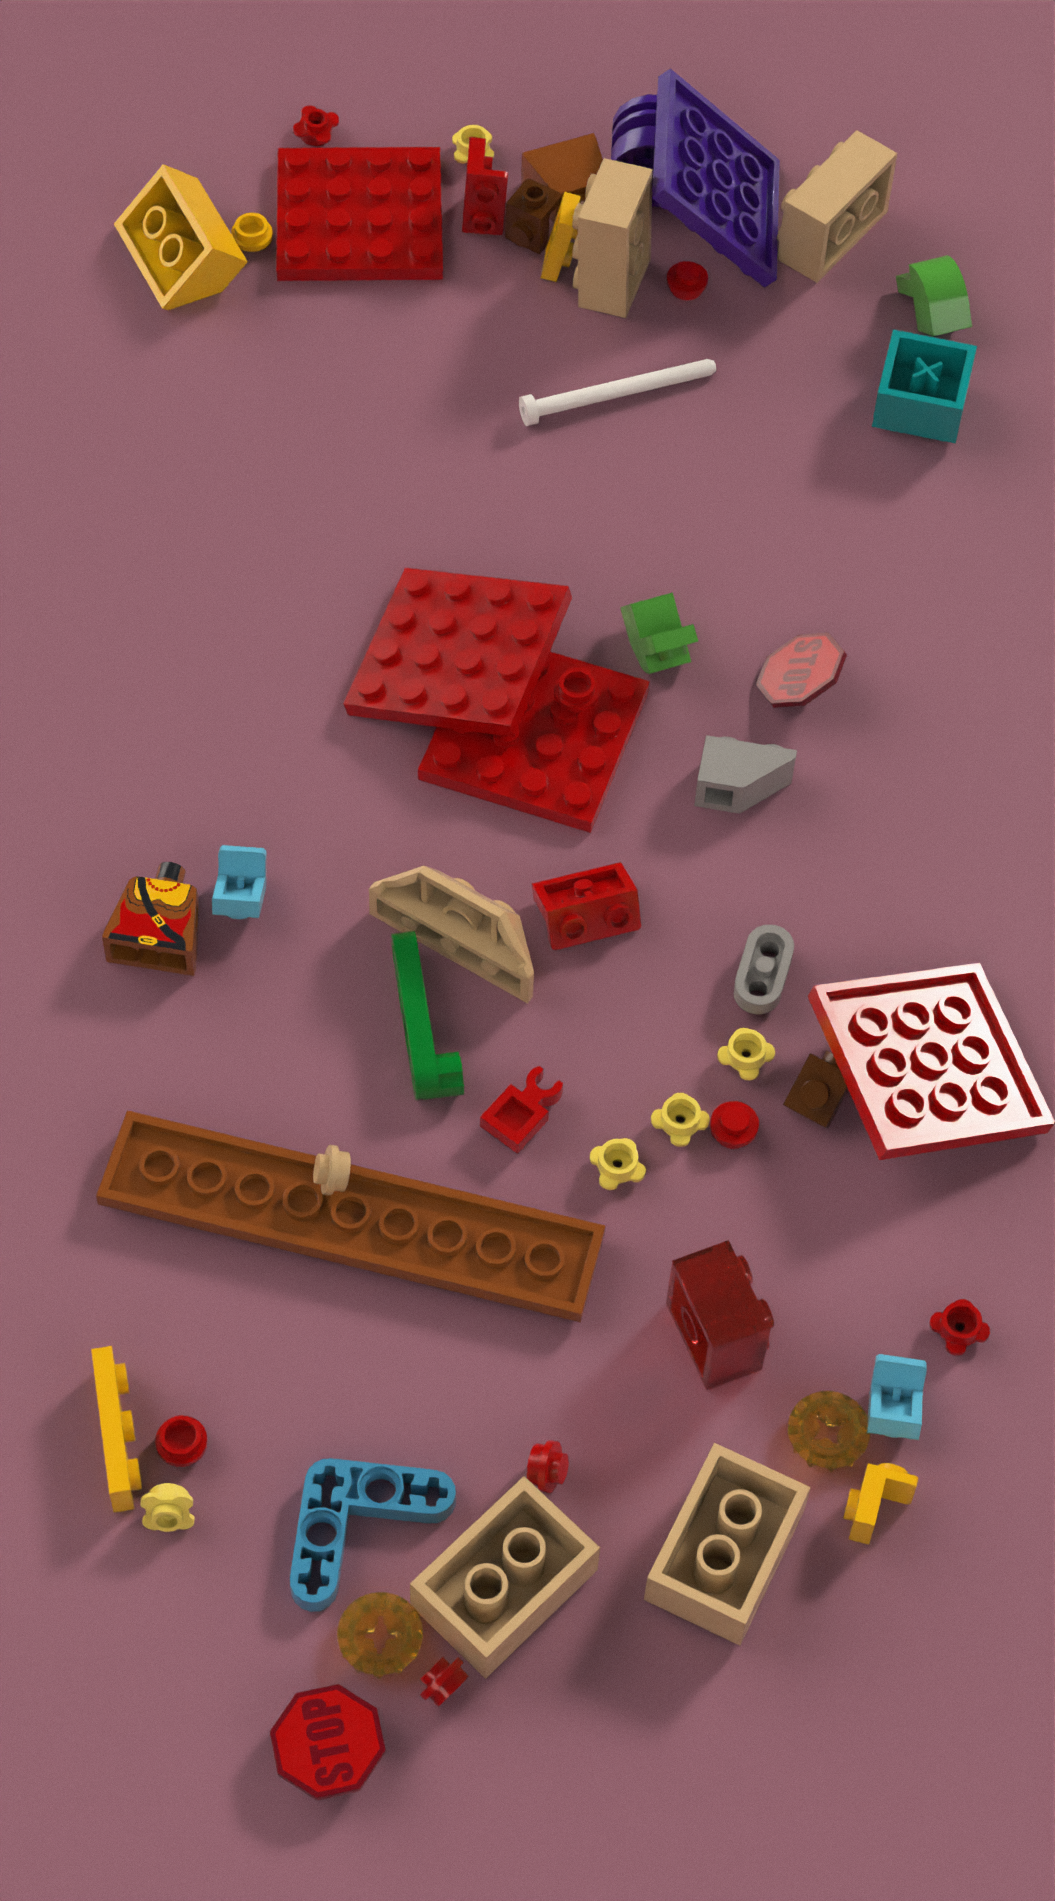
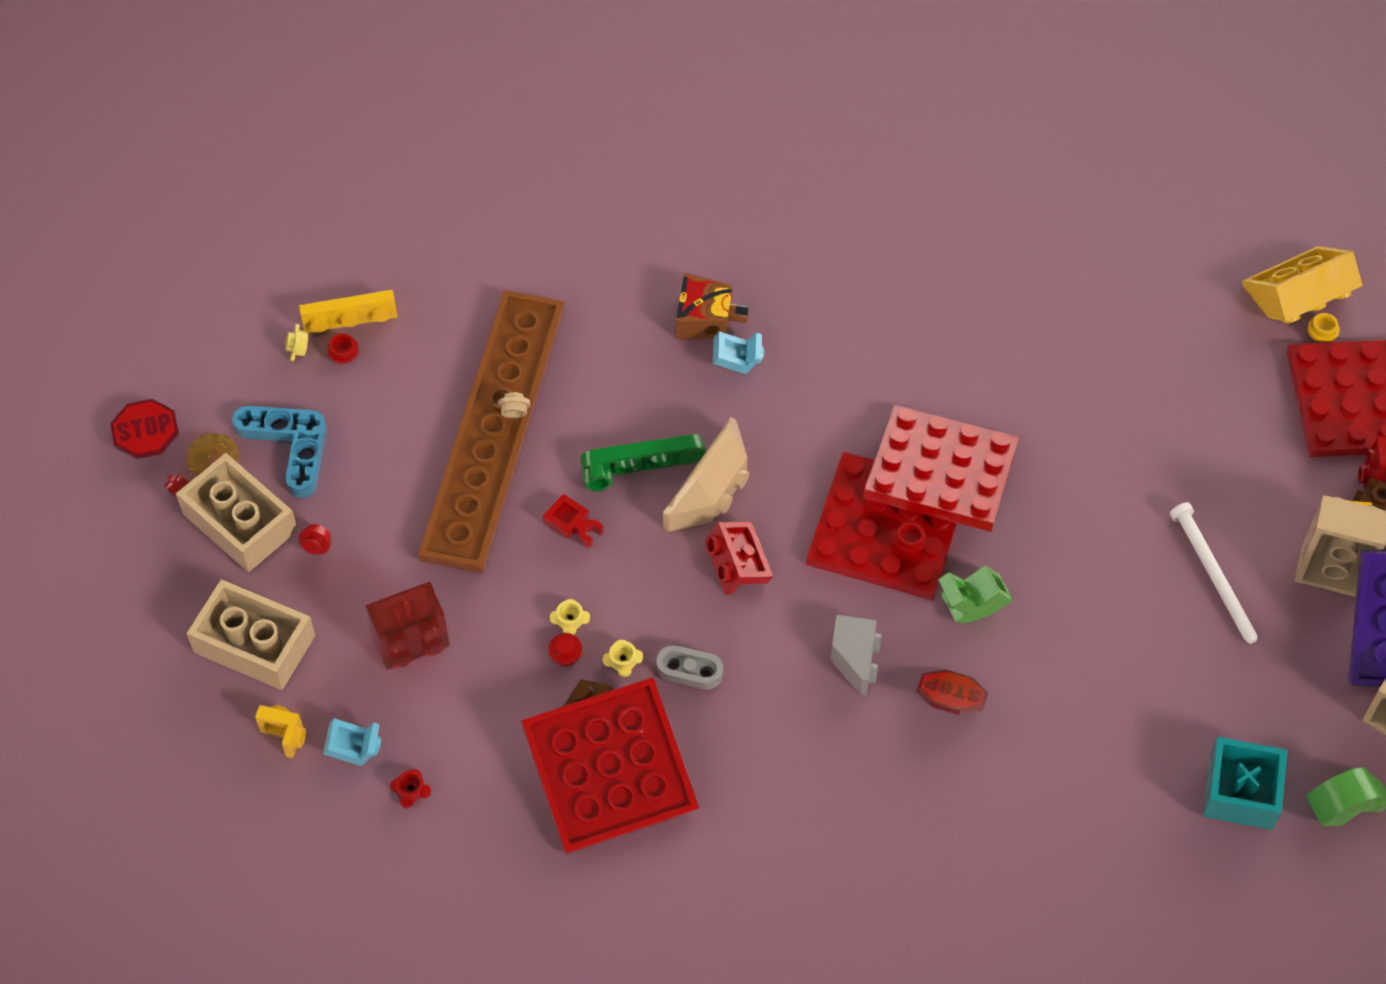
camera: 90 degrees right, 0 degrees up
light yellow plate [590,1138,646,1190] -> none
red plate [666,261,708,300] -> none
clear yellow gear [787,1391,870,1473] -> none

